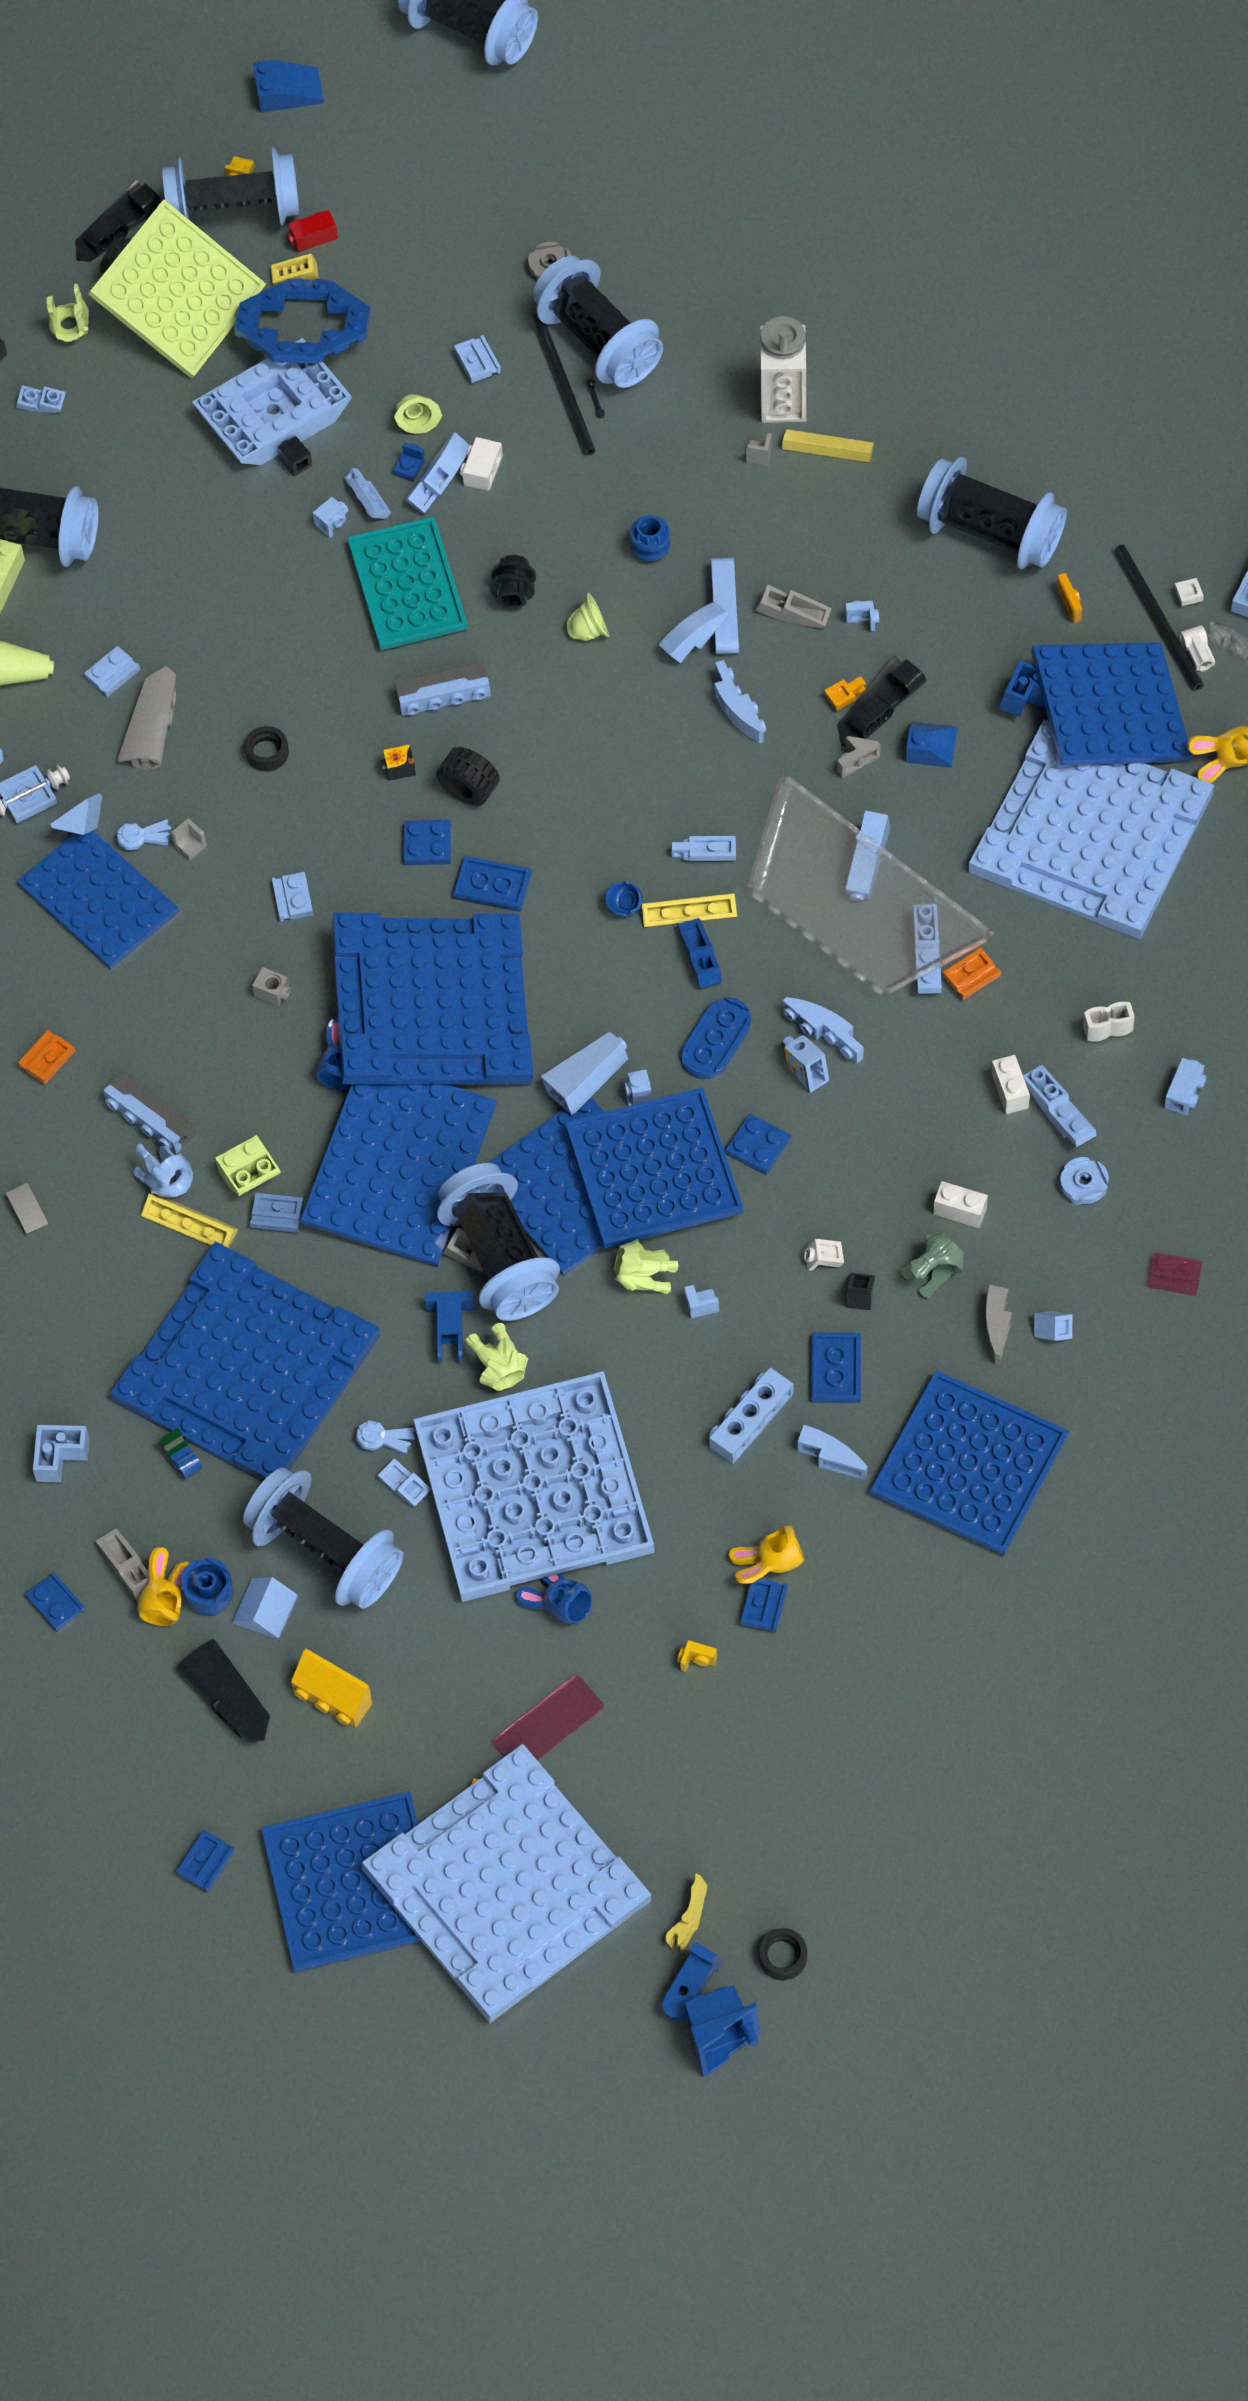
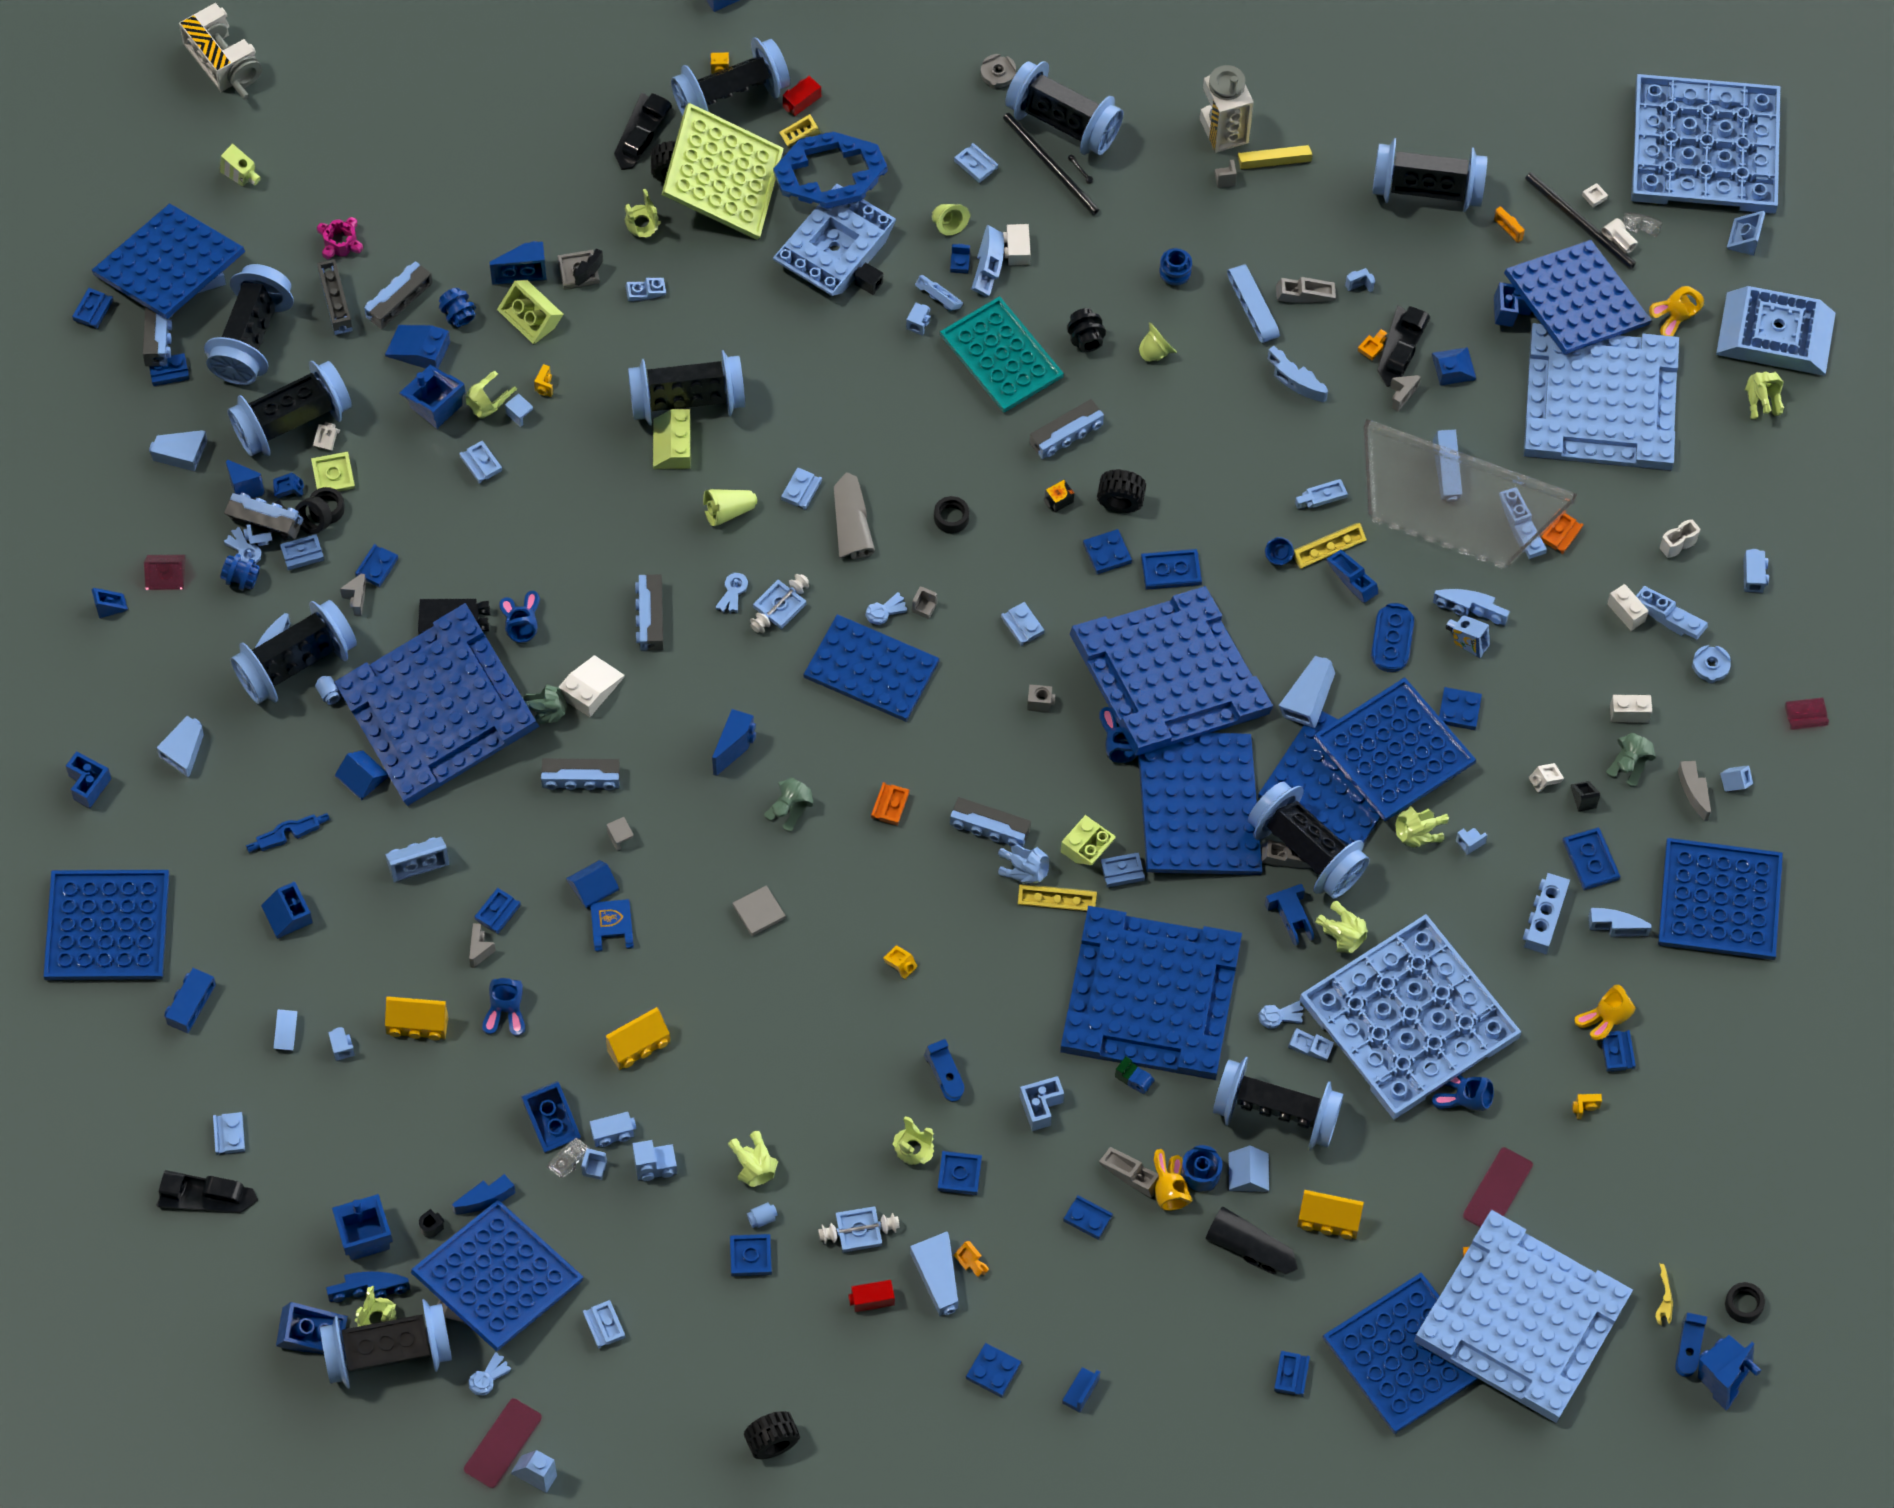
camera: 25 degrees left, 0 degrees up
light grey slope [5,1183,48,1235] -> none
light blue slope [50,793,102,835] -> none
light blue brick [624,1069,652,1106] -> none
light blue slope [659,602,729,663] -> none

